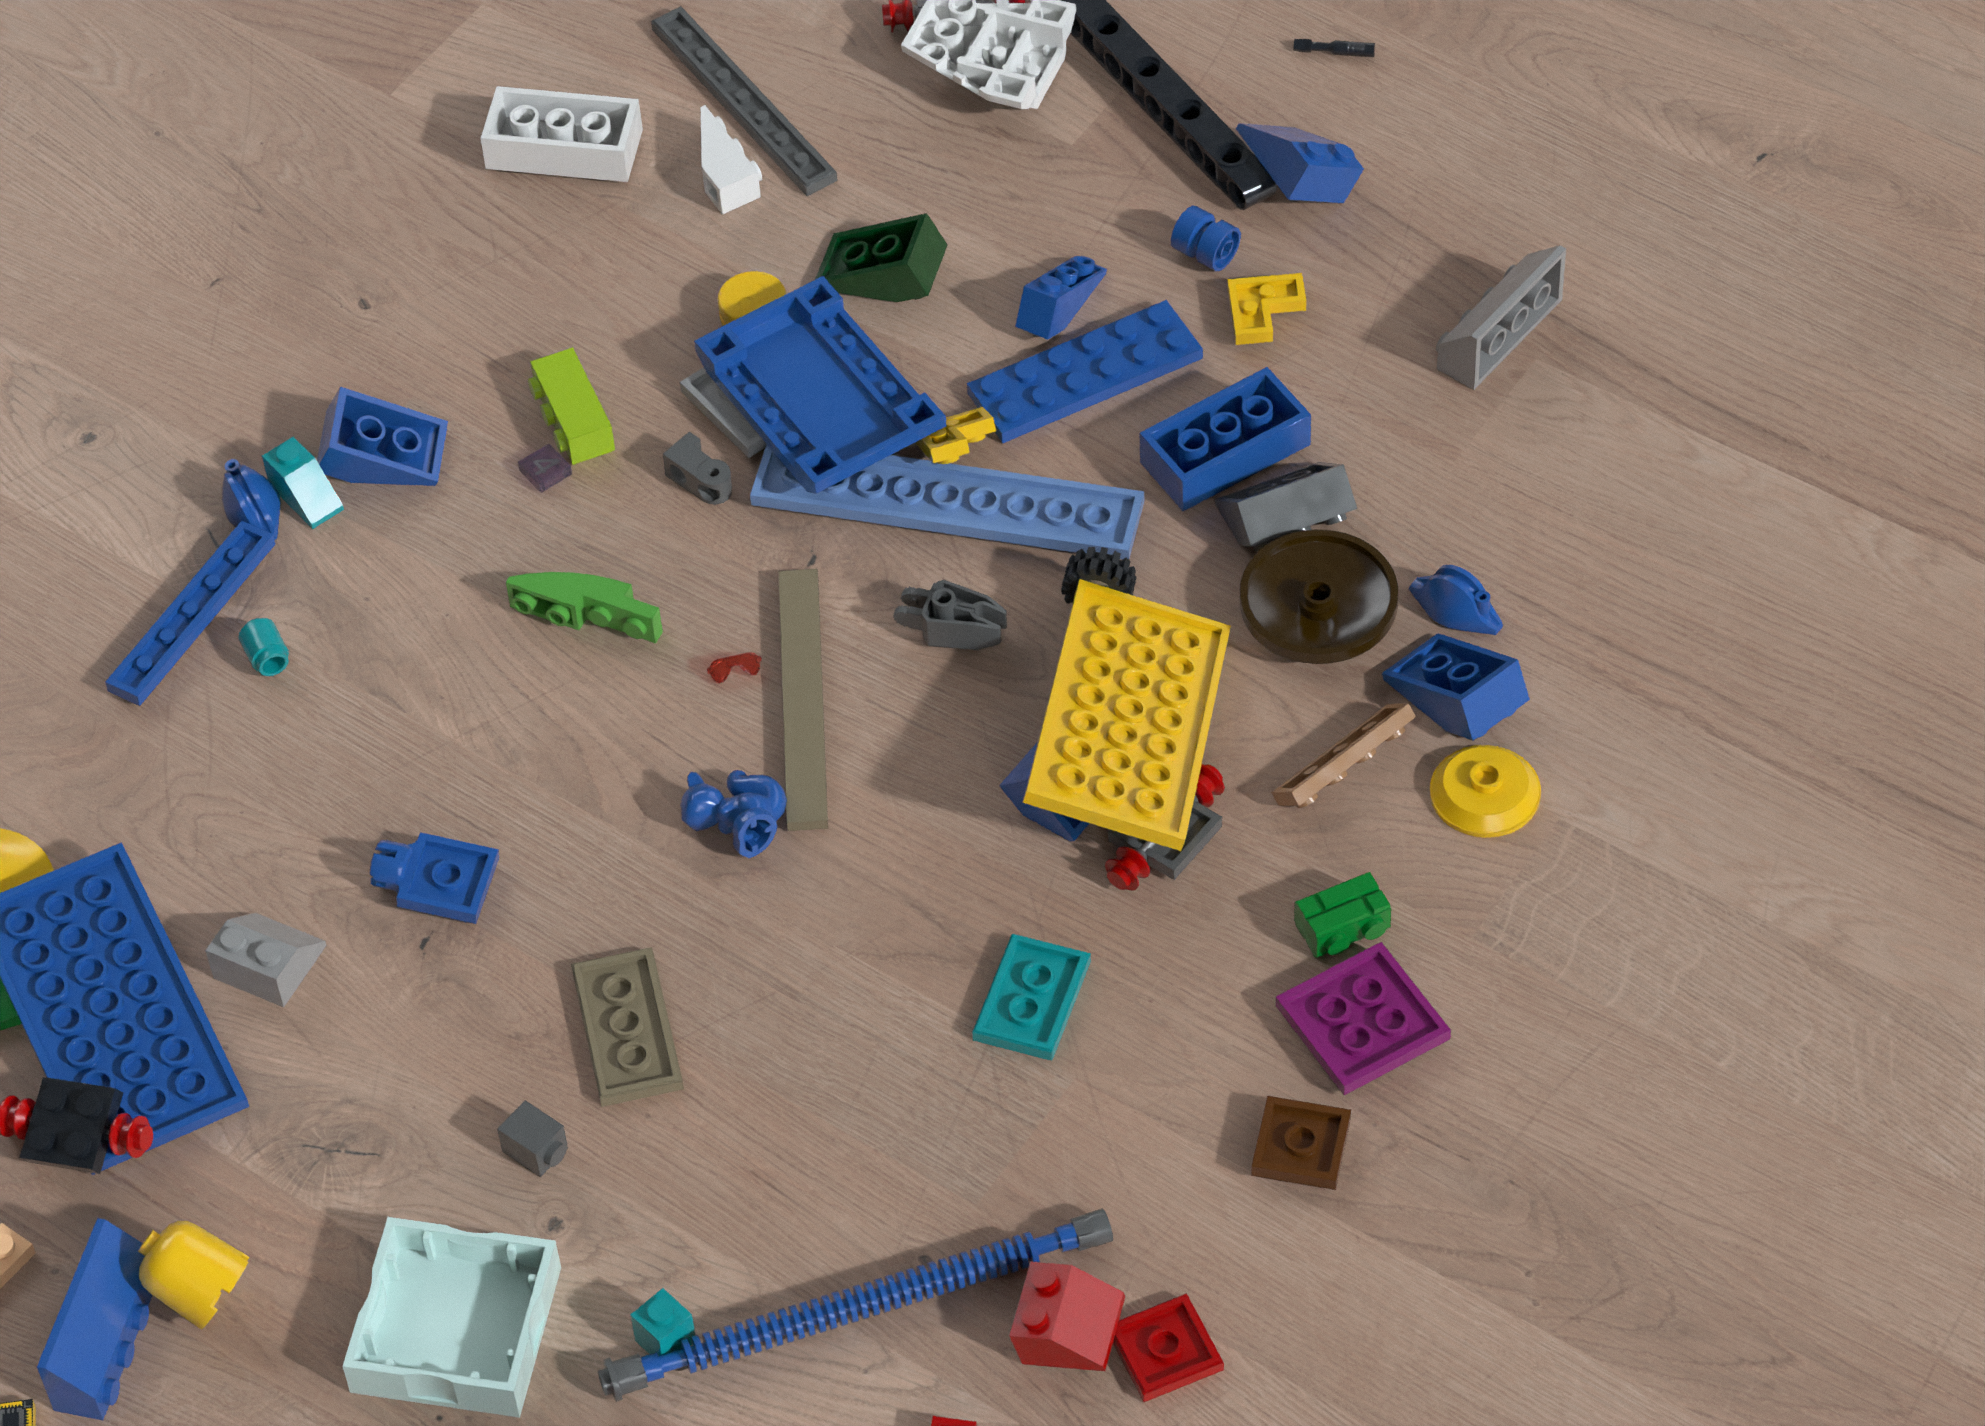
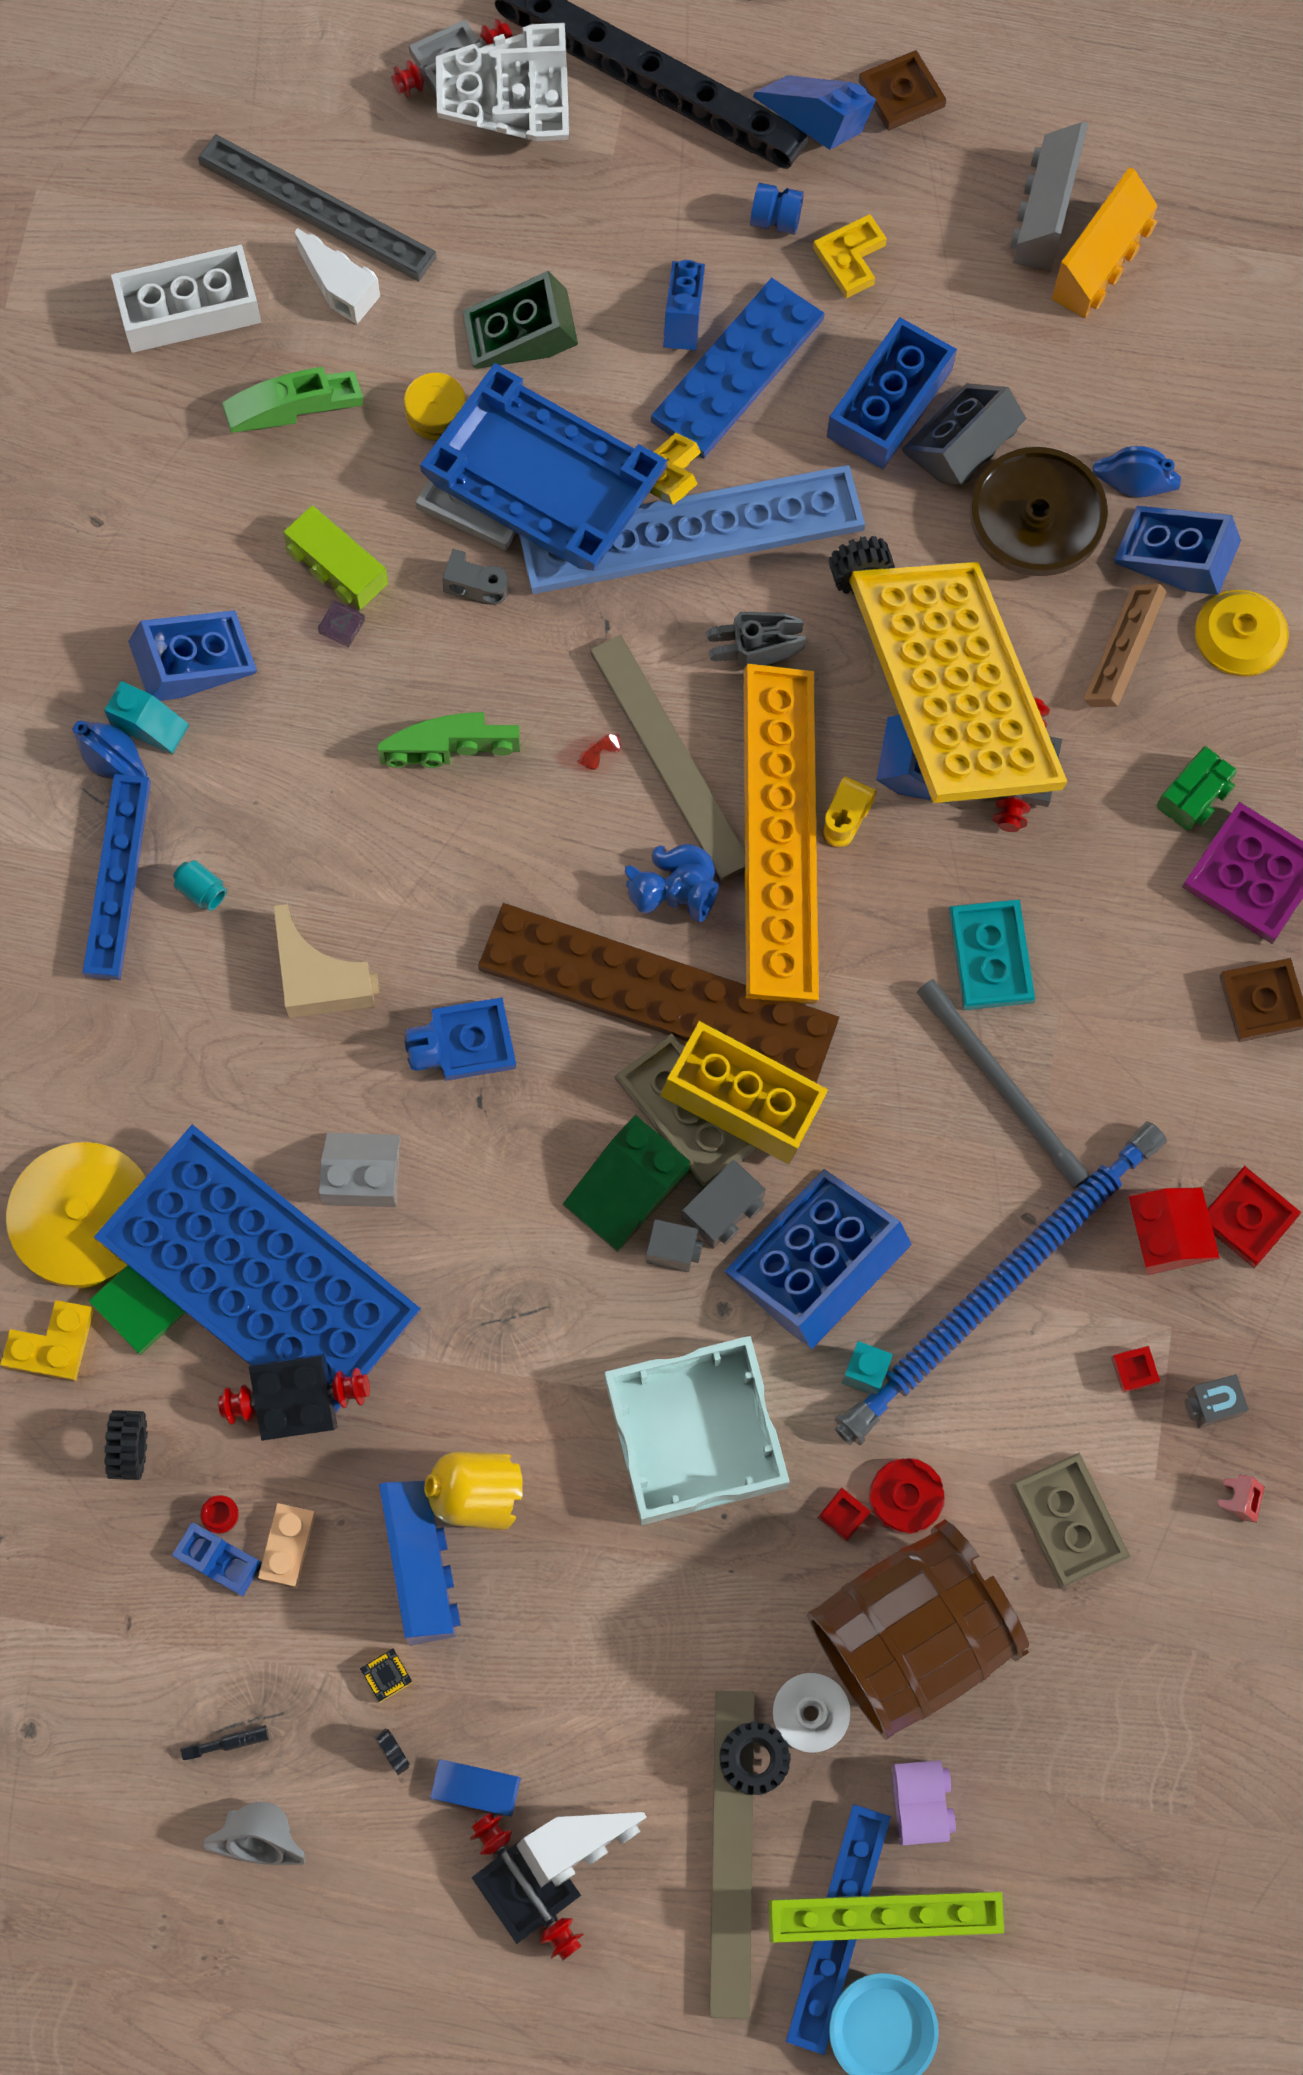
camera: 30 degrees left, 20 degrees up
none -> bright green slope [222,367,363,433]
none -> tan arch [274,904,380,1018]
none -> reddish brown plate [478,903,840,1083]
none -> dark green slope [563,1114,691,1252]
none -> yellow brick [660,1021,828,1165]
none -> dark grey piece [682,1159,766,1249]
none -> blue slope [724,1169,912,1349]
none -> light orange plate [744,664,819,1004]
none -> yellow piece [823,776,877,847]
none -> reddish brown plate [859,50,946,131]
none -> dark grey piece [917,979,1091,1189]
none -> light orange slope [1051,167,1157,318]

